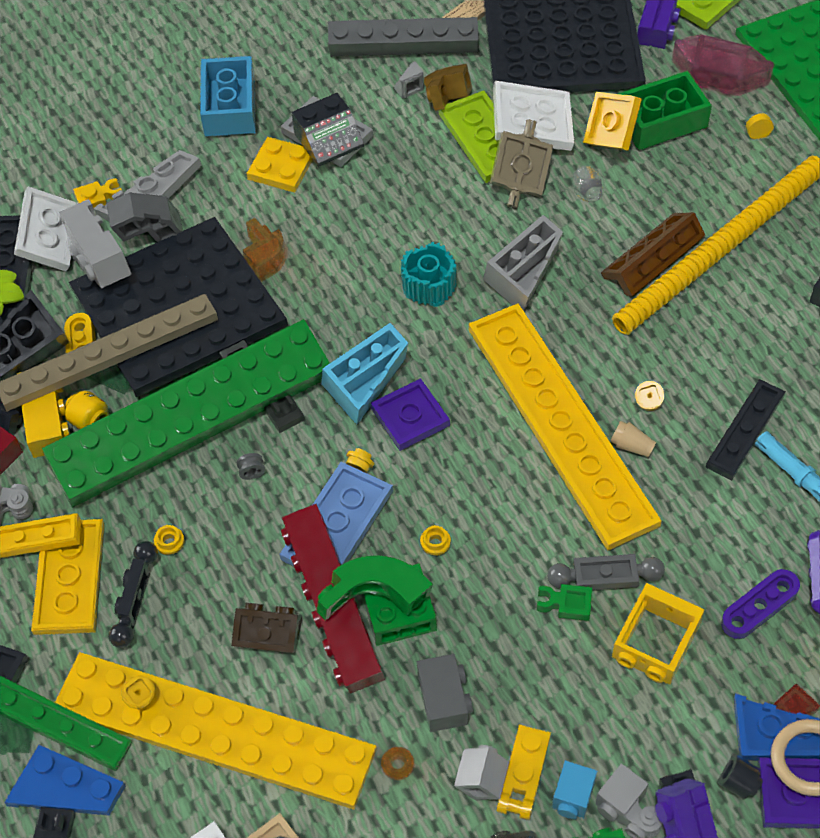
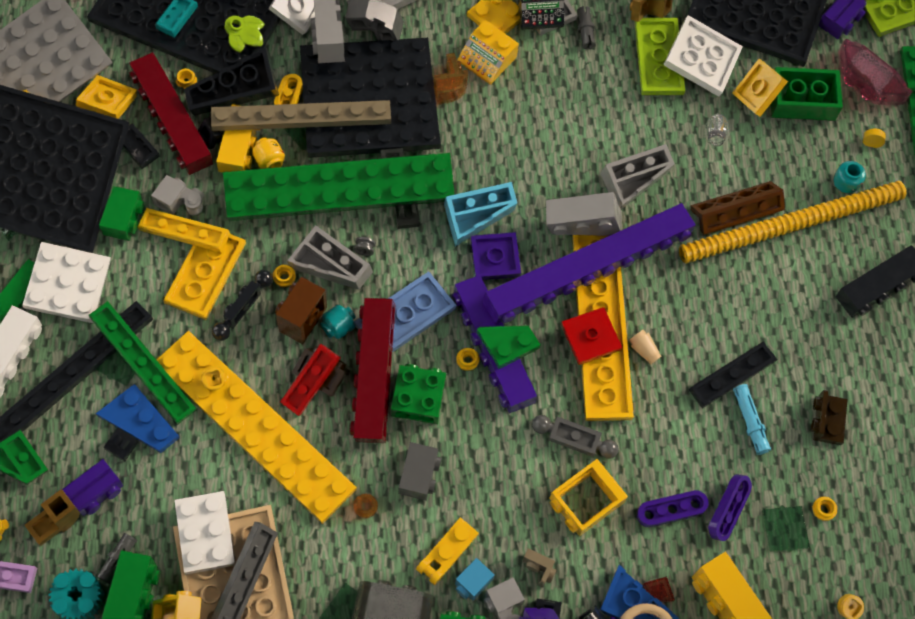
camera: 15 degrees right, 10 degrees up
green arch [317,555,433,621] -> none
yellow plate [346,448,375,473] -> none
teal brick [401,242,457,307] -> none
light grey brick [454,745,509,800] -> none
dark tan plate [490,119,553,209] -> none
green plate [537,584,592,621] -> none
tile [635,381,664,411] -> none
none -> reddish brown brick [275,277,327,344]
none -> red tile [280,344,341,416]
none -> light grey wedge [287,225,373,290]
none -> teal head [320,305,356,339]
none -> dark purple brick [452,275,537,414]
none -> yellow slope [457,20,519,85]
none -> green wing [477,326,541,369]
none -> dark purple brick [482,203,696,324]
none -> dark tan bracket [522,548,556,587]
none -> light grey wedge [546,192,622,236]
none -> red plate [561,307,623,365]
none -> dark grey pin [577,6,596,49]
none -> teal head [833,161,866,194]

